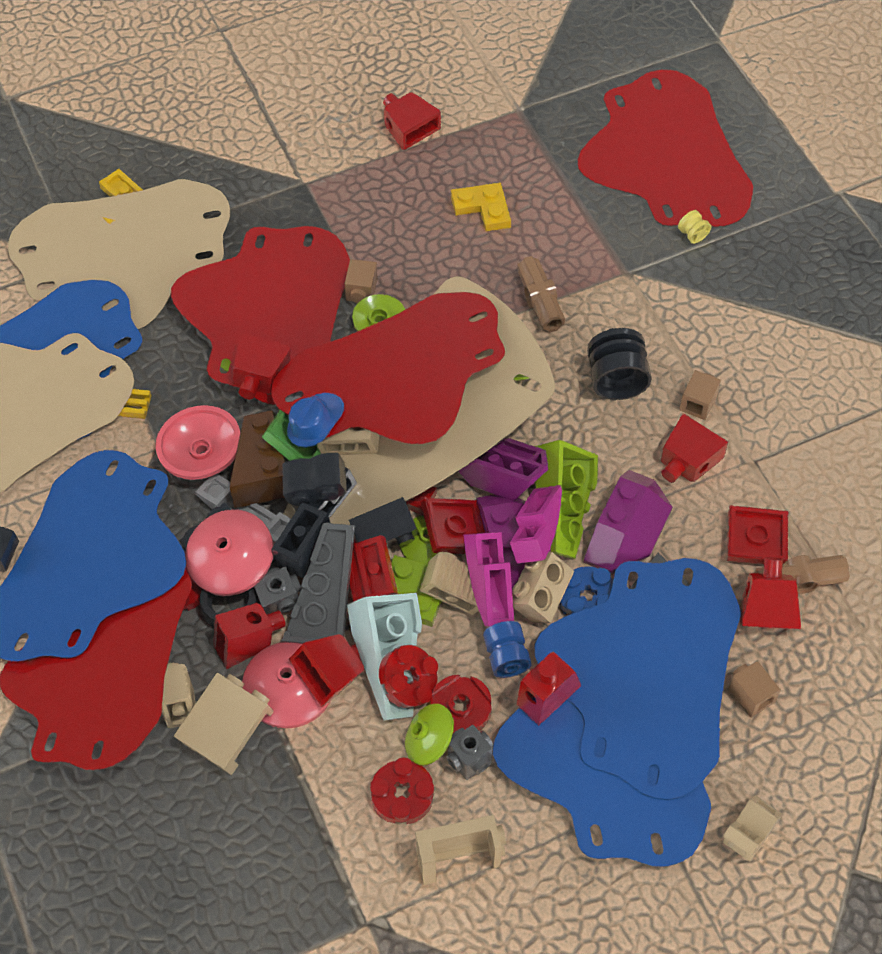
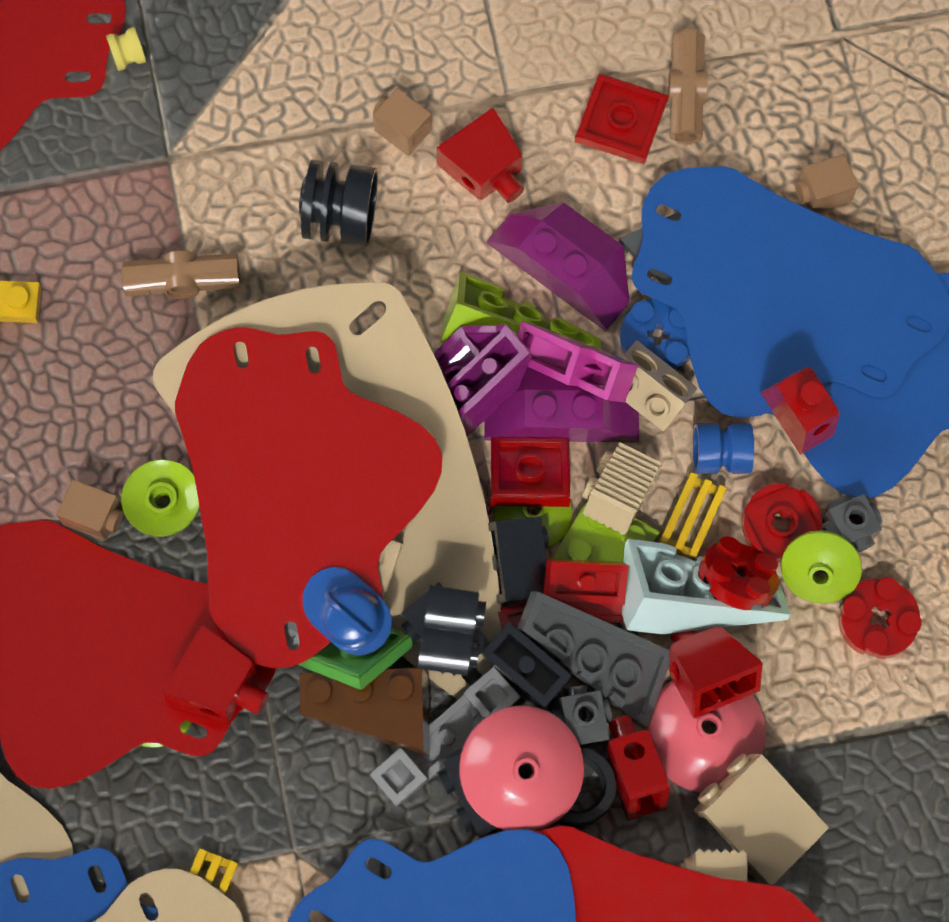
camera: 80 degrees left, 15 degrees up
coral dish [156,405,241,480] -> none
dark pink slope [464,532,514,626] -> none
red torso [739,557,801,629] -> none
none -> yellow tile [659,472,727,560]

